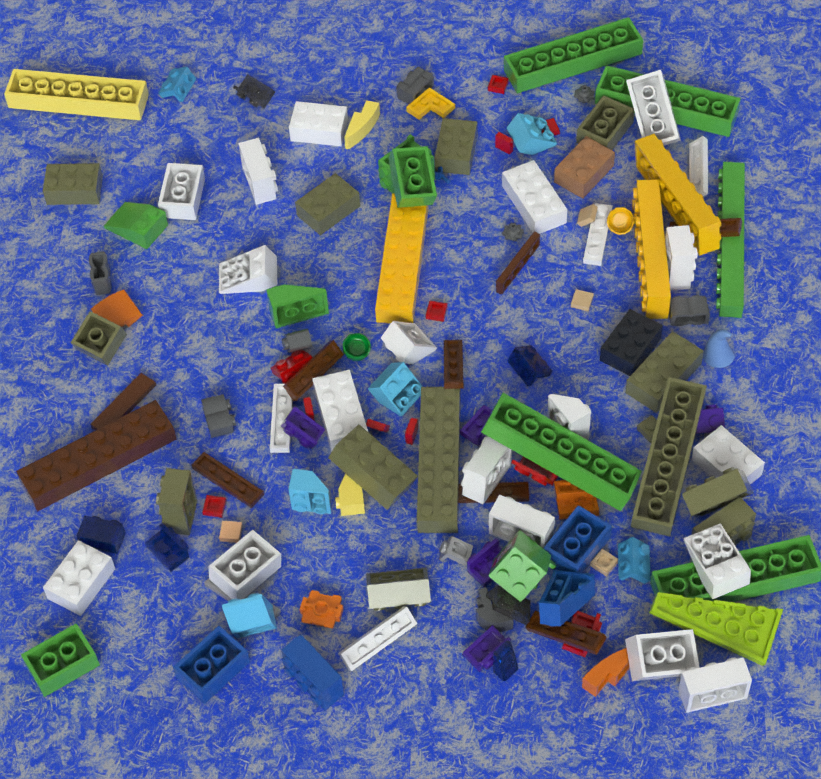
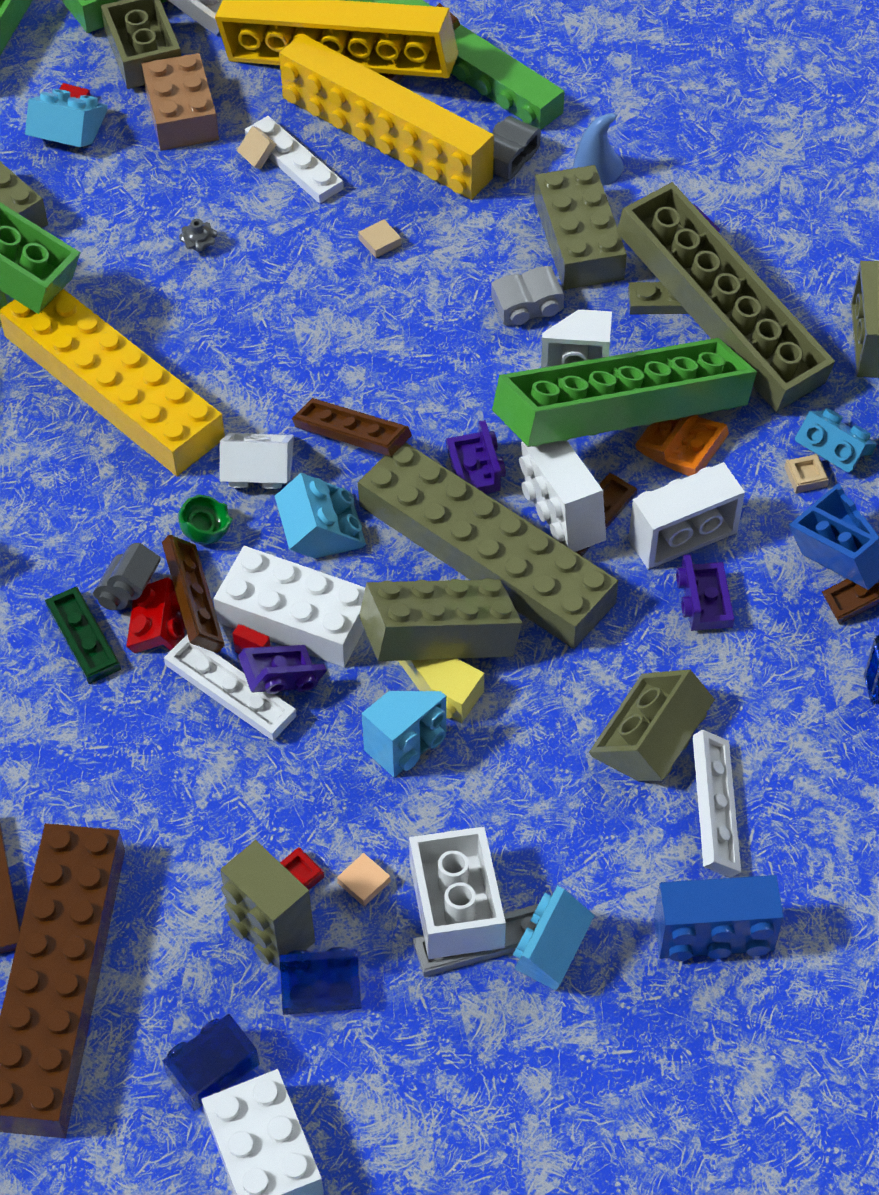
camera: 55 degrees left, 0 degrees up
blue brick [173,626,250,704] -> none
reddish brown tile [191,452,264,508] -> none
dark grey brick [201,394,236,438] -> none
bright green slope [266,285,329,328] -> none
orange piece [299,590,344,629] -> none
red tile [366,419,390,432] -> none
red tile [405,418,418,445] -> none
red tile [425,301,448,322] -> none
light grey bracket [439,536,473,566] -> none
dark purple bracket [462,625,512,672] -> none
dark grey brick [476,587,513,632] -> none
clear smoke bracket [486,585,531,625] -> none
bright green container [489,530,556,602] -> none
red tile [495,132,513,155] -> none
reddish brown tile [496,231,540,295] -> none
white brick [502,160,567,234] -> none
clear blue bracket [507,345,552,386] -> none
red bracket [511,456,558,486] -> none
blue brick [543,505,612,573] -> none
dark grey plant [574,85,595,103] -> none
black brick [600,309,663,376] -> none
yellow hair [607,207,635,235] -> none
white brick [665,225,697,291] -> none
olive brick [682,467,754,518] -> none
white brick [692,425,765,484] -> none
none -> dark green tile [45,586,121,684]
none -> light grey brick [491,266,564,326]

